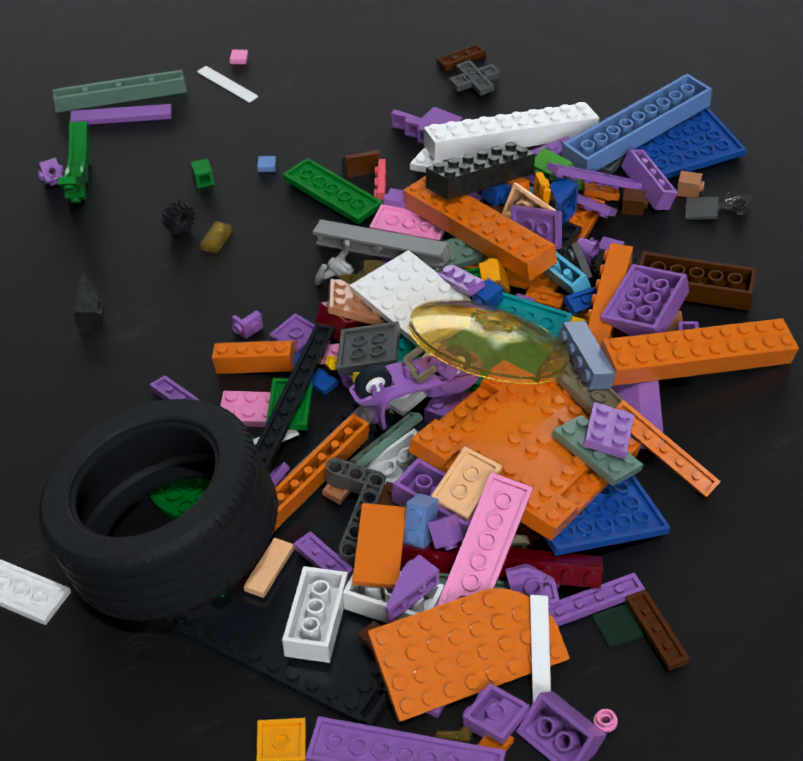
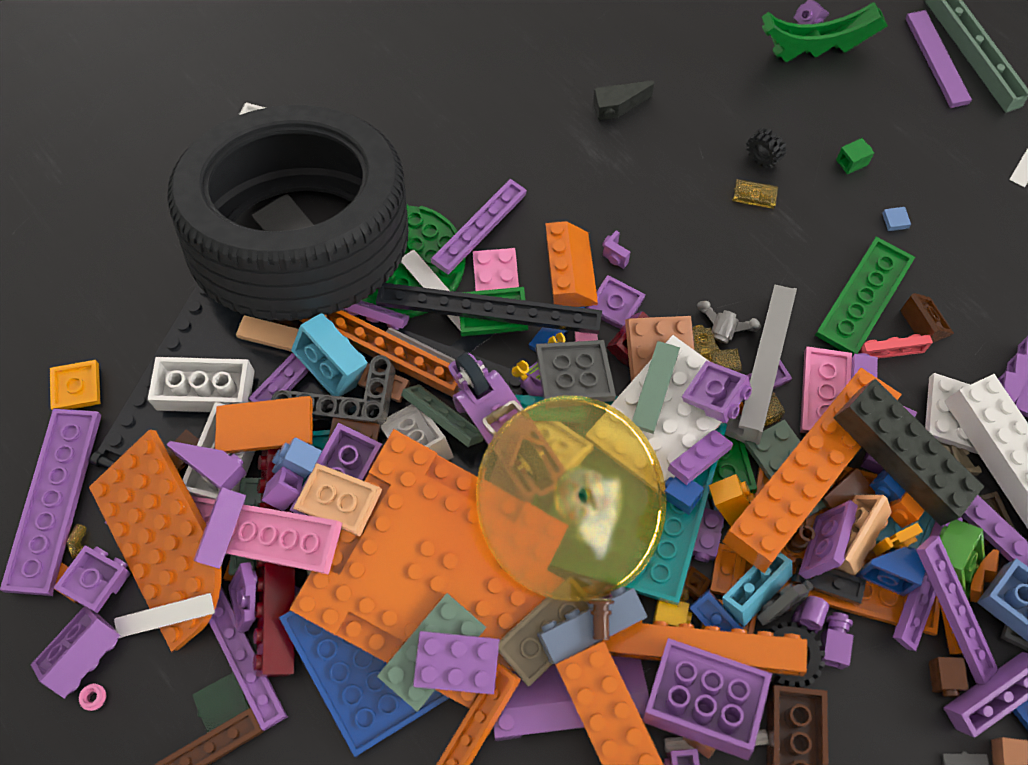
camera: 80 degrees right, 20 degrees up
none -> medium lavender tile [193,487,246,569]
none -> medium azure brick [291,313,368,397]
none -> reddish brown pin [588,598,614,640]
none -> sand green tile [630,341,680,434]
none -> medium lavender plate [682,360,752,424]

